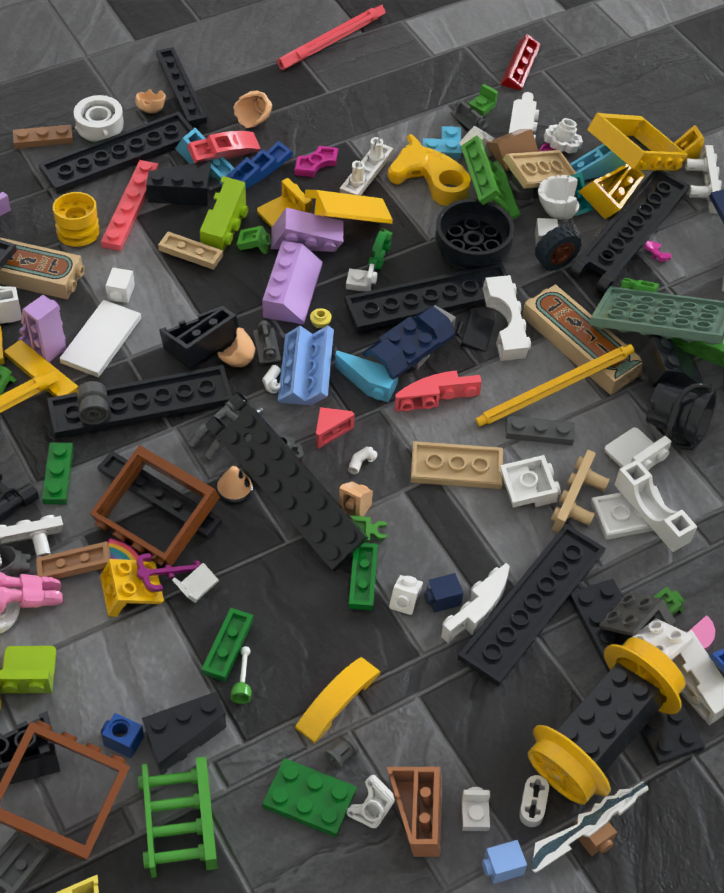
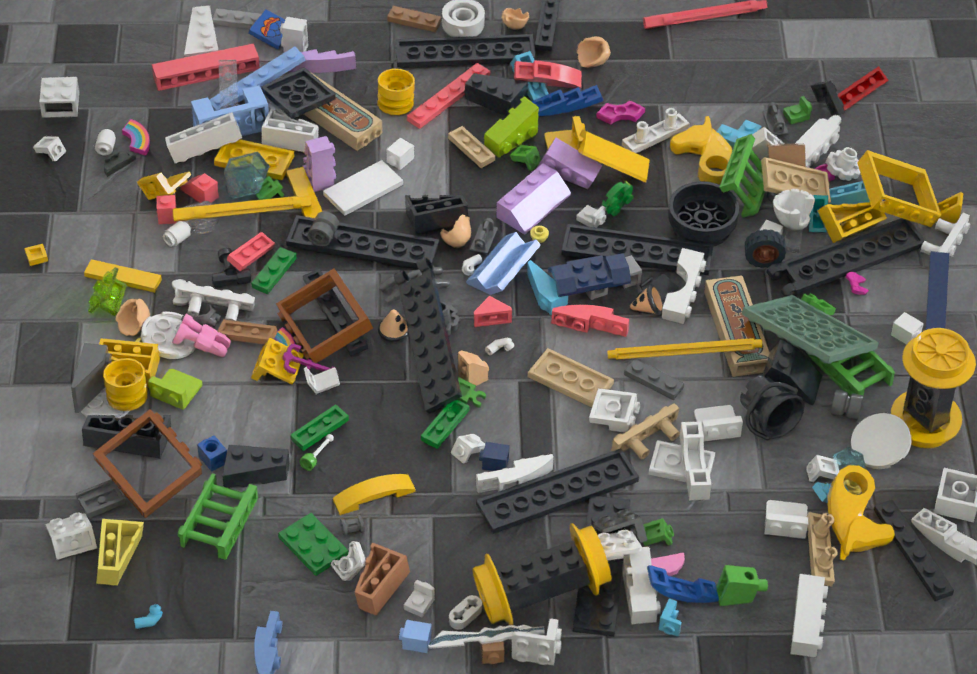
camera: 30 degrees right, 5 degrees down
none -> coral plate [226,232,275,271]
none -> white bracket [512,619,562,665]
none -> light nougat hat [630,284,663,315]
none -> black plate [811,80,845,116]

